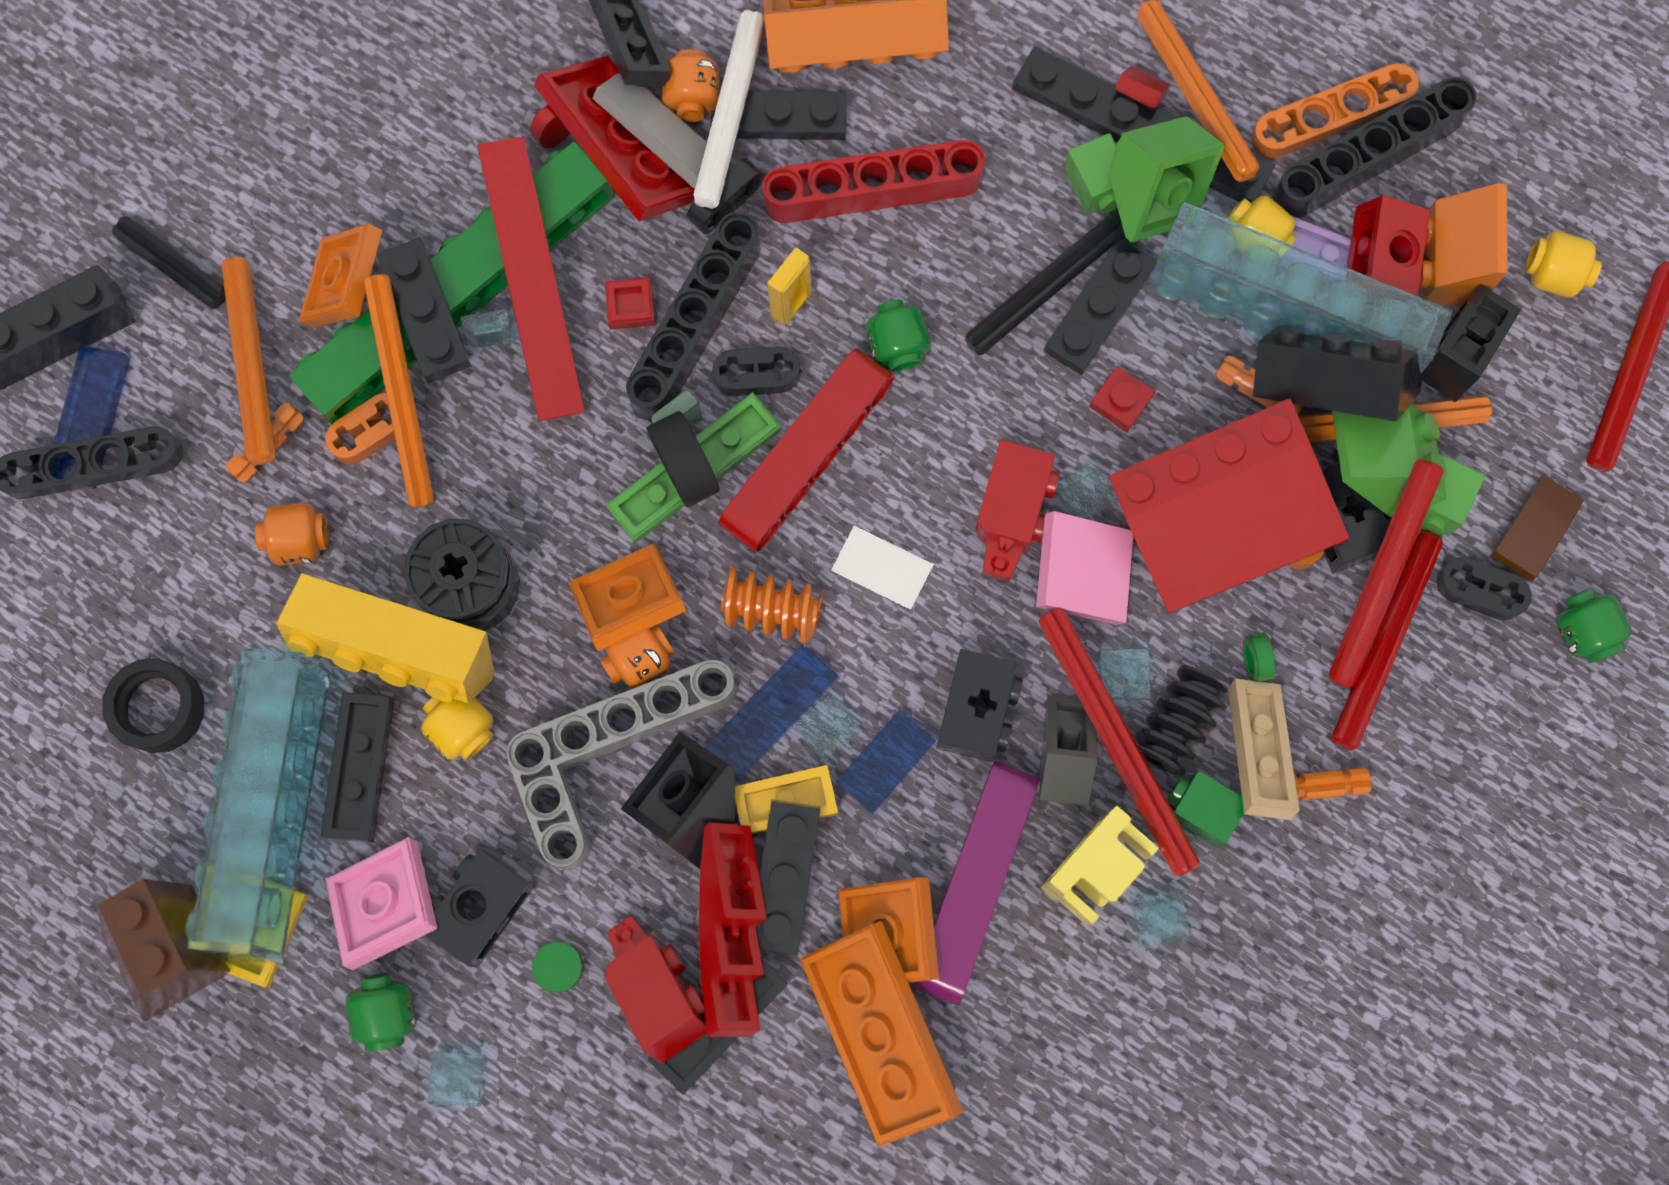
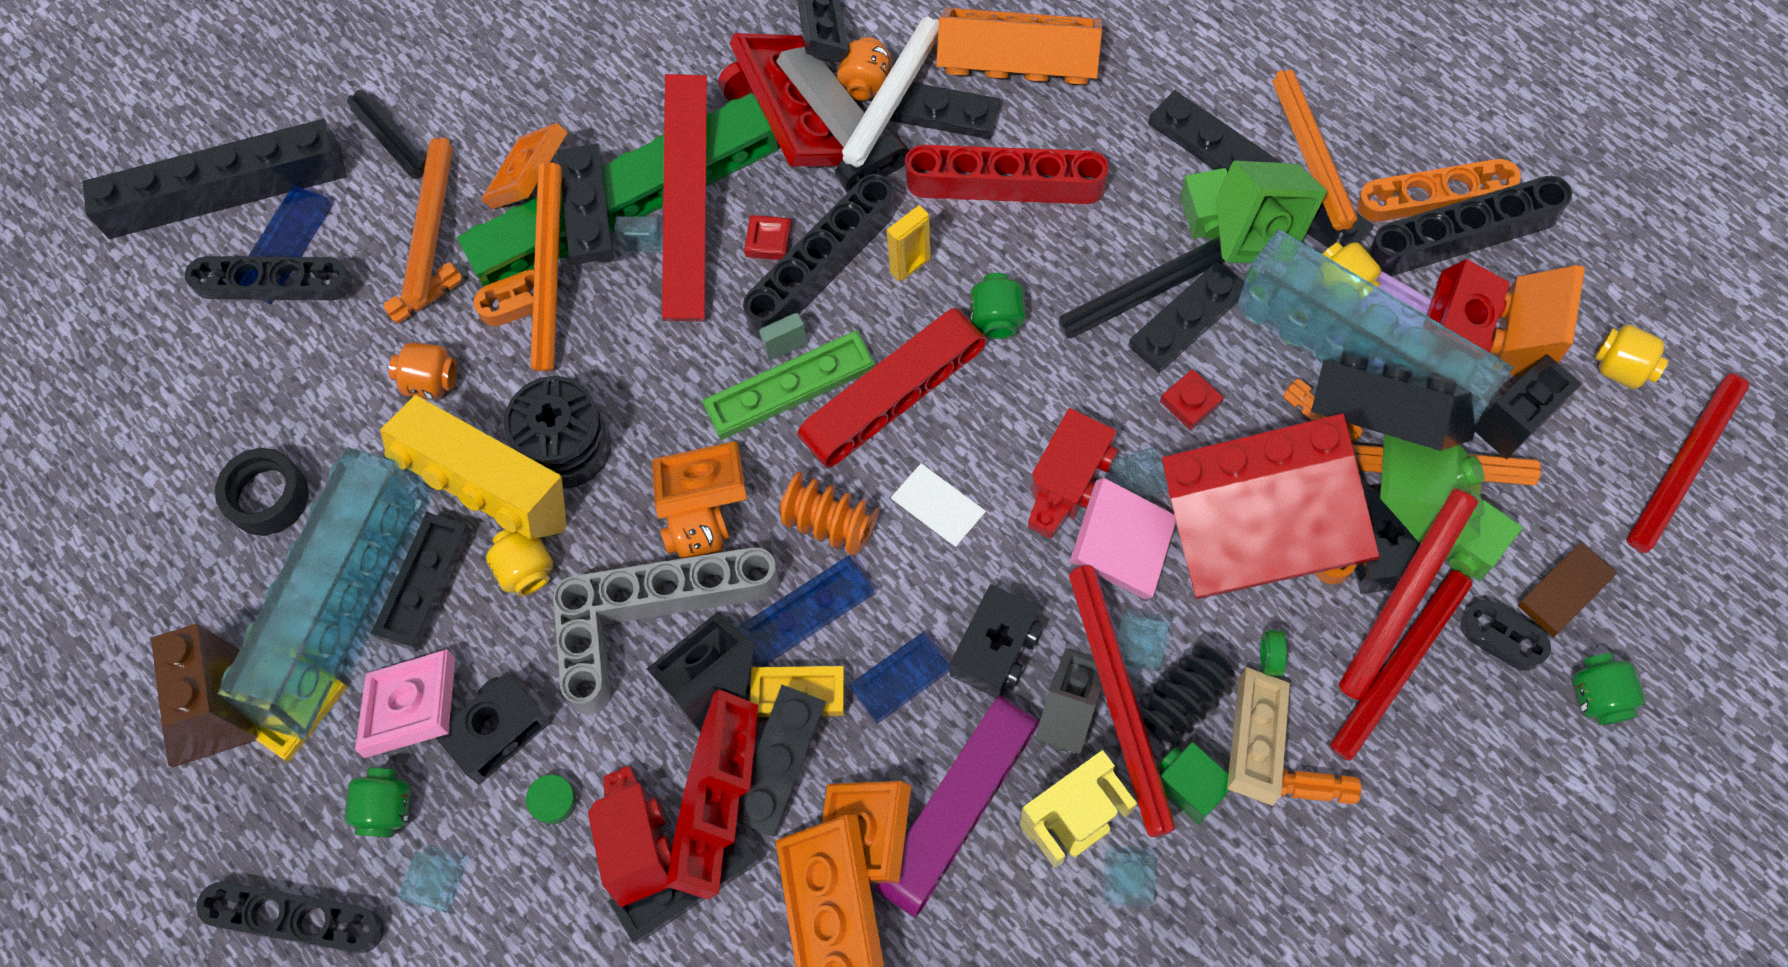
camera: 15 degrees right, 10 degrees down
black tyre [646,411,720,507] -> none
black beam [712,347,801,396] -> none
clear light blue tile [794,694,862,763] -> none
red tile [1115,65,1171,109] -> none
none -> black beam [196,882,384,954]

